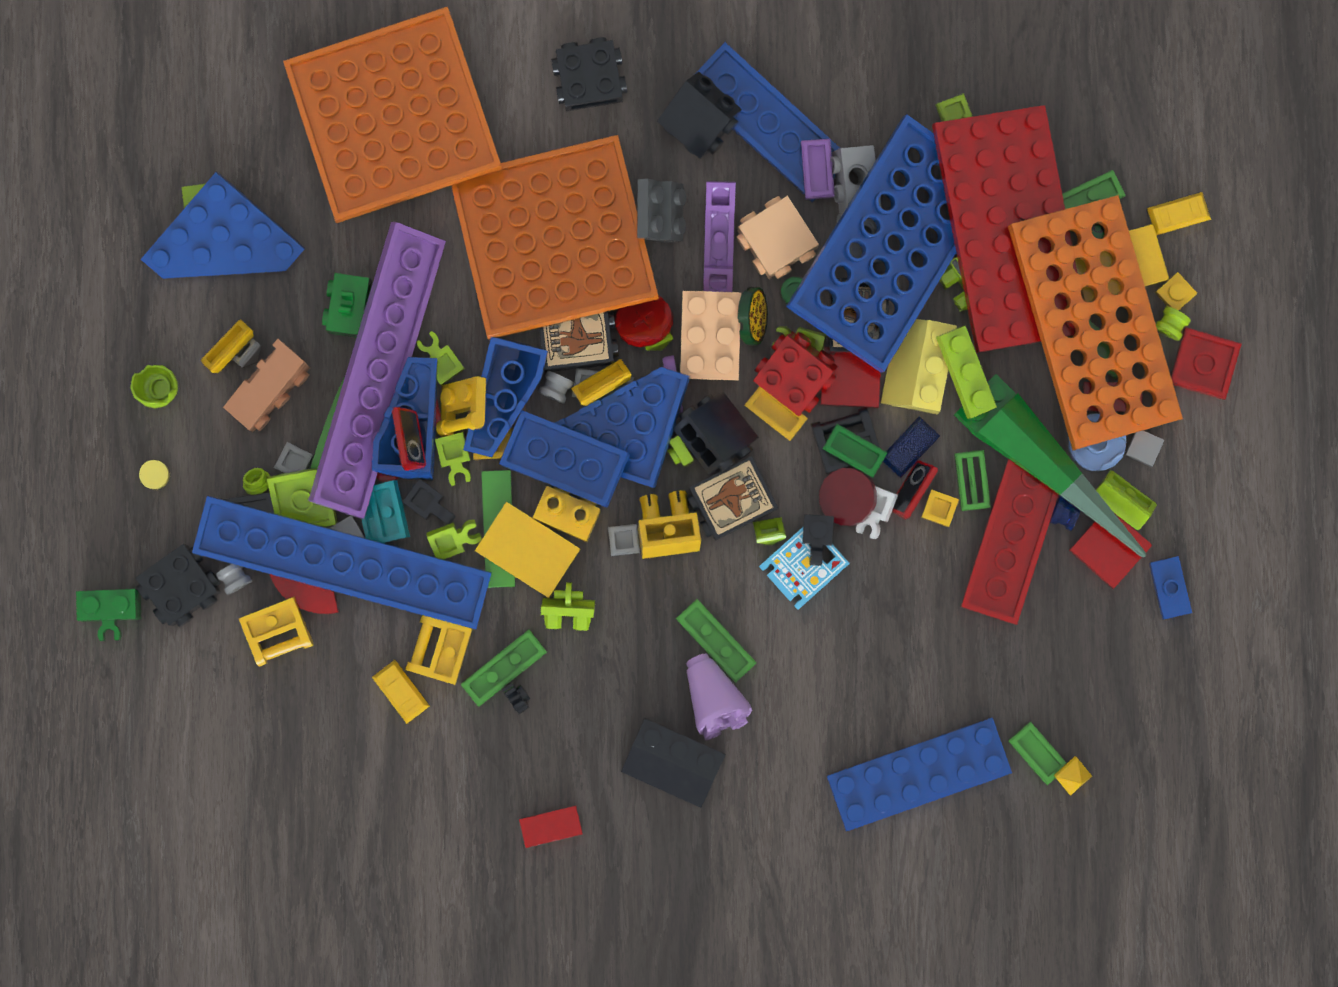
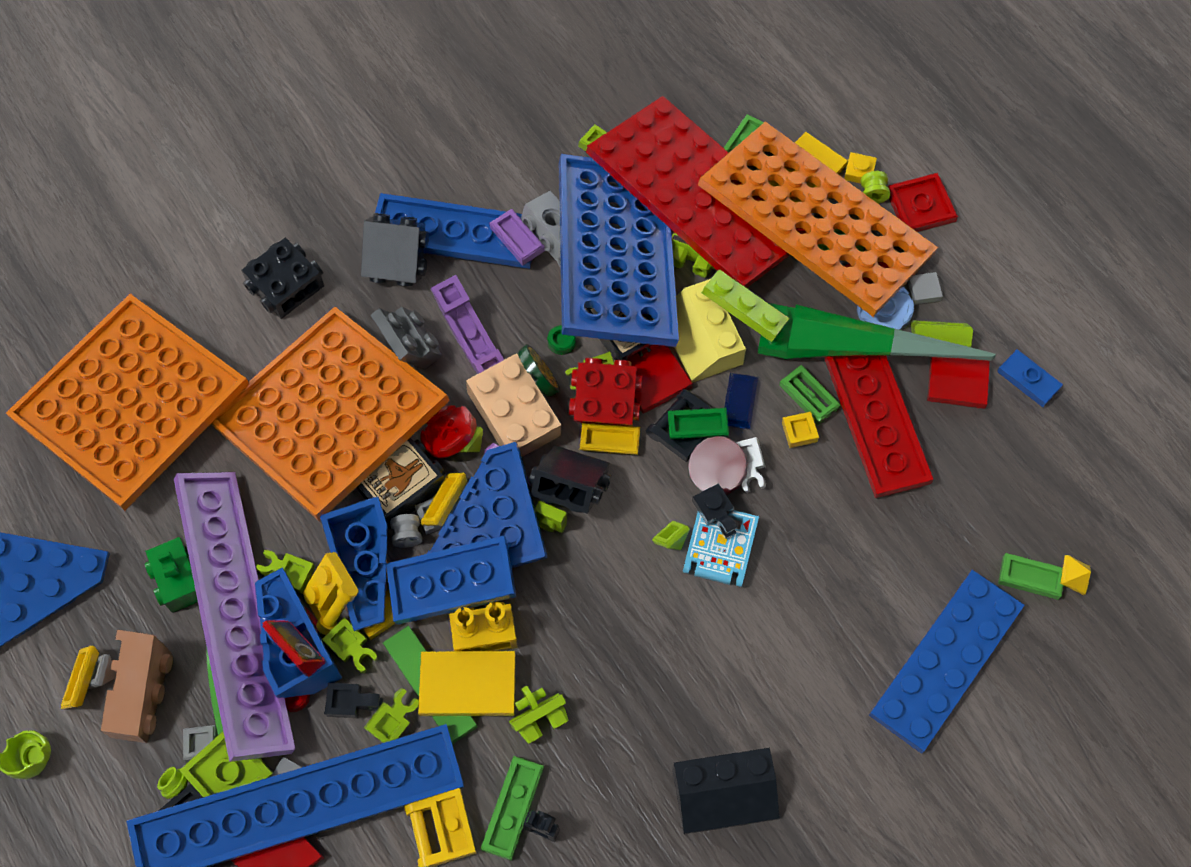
camera: 30 degrees left, 20 degrees down
light yellow tile [139,460,170,490] -> none
teal plate [361,480,410,543] -> none
light grey tile [608,524,640,556] -> none
yellow brick [638,490,701,559] -> none
bright green tile [676,599,756,683] -> none
lavender cone [686,653,752,740] -> none
brick [687,456,778,541] -> none
light nougat brick [736,195,819,279] -> none
slope [892,461,938,520] -> none
clear blue wheel [1050,496,1081,531] -> none
yellow tile [1147,192,1211,235] -> none

